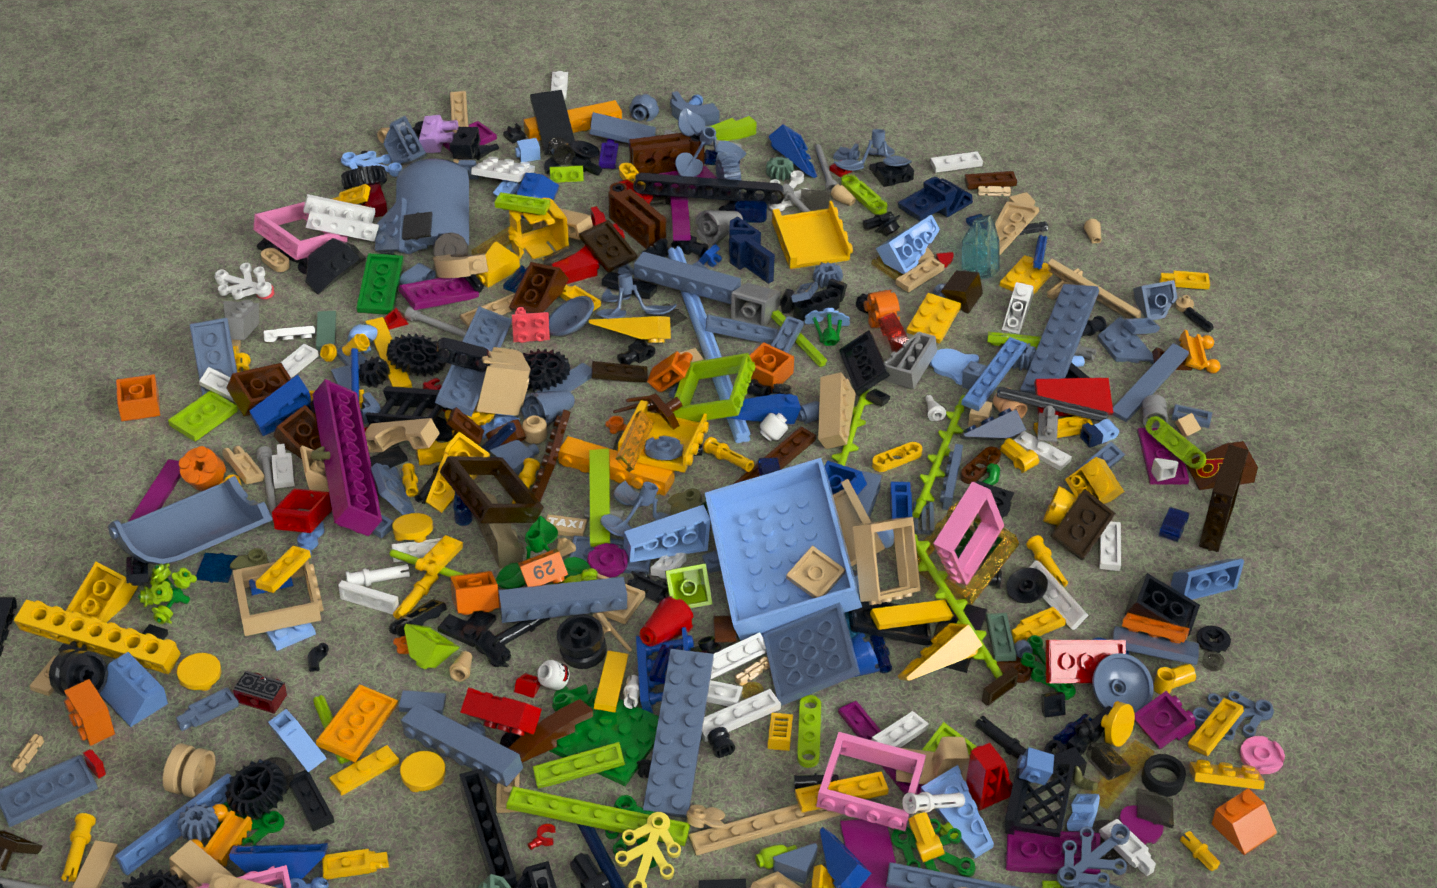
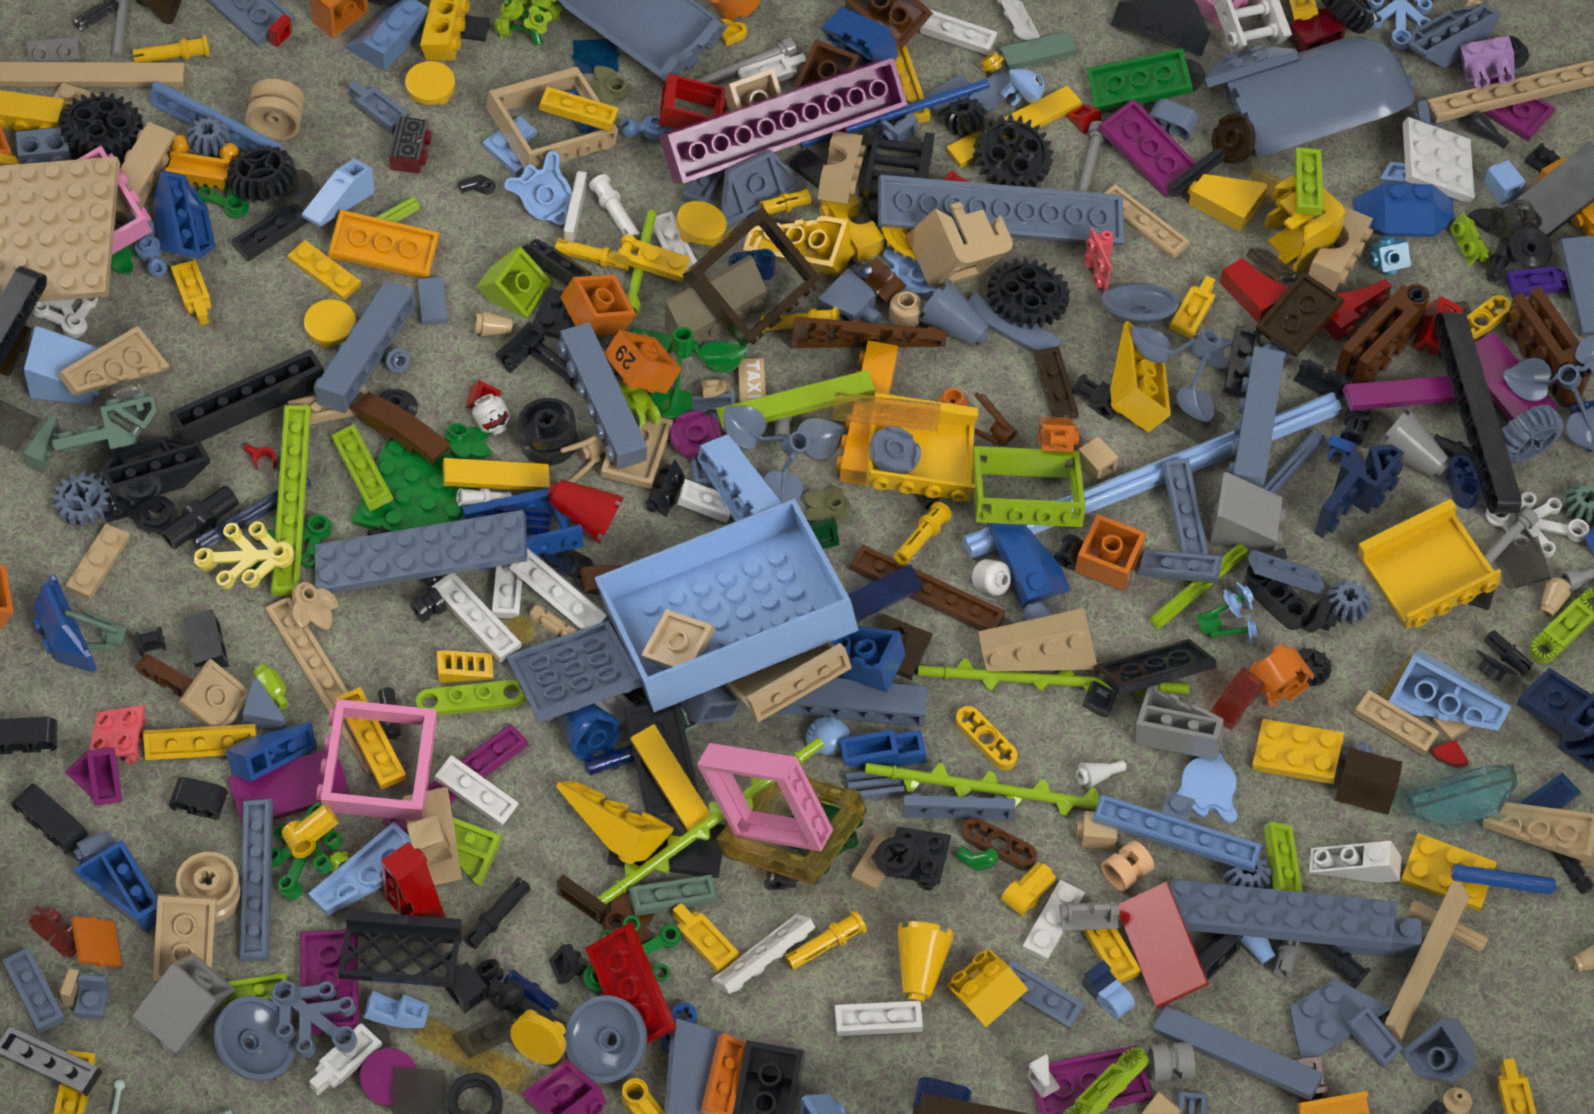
camera: 75 degrees right, 15 degrees up
tan hinge [223,446,264,484] -> none
olive animal [311,446,331,461] -> none
yellow cone [342,334,370,356] -> none
clear smoke piece [402,212,433,240] -> none
tan arch [433,253,488,278] -> none
black beam [436,337,490,372] -> none
reddish brown slope [447,407,484,445] -> none
black brick [449,126,480,159] -> none
red wedge [460,687,542,736] -> none
clear blue tile [503,265,528,293] -> none
reddish brown slope [509,262,569,313] -> none
reddish brown tile [649,393,683,430] -> none
lime slope [665,563,713,608] -> none
black axle [772,383,792,394] -> none
tan window [853,517,921,605] -> none
white pin [902,792,965,814] -> none
slope [960,408,1026,440] -> none
black axle [997,387,1108,422] -> none
black dish [1007,568,1048,603] -> none
sand blue hinge [1014,640,1033,658] -> none
medium blue brick [1017,747,1054,785] -> none
dark brown tile [1050,489,1116,560] -> none
olive animal [1073,766,1098,791] -> none
none -> light blue tile [504,151,572,226]
none -> dark azure brick [1369,237,1411,275]

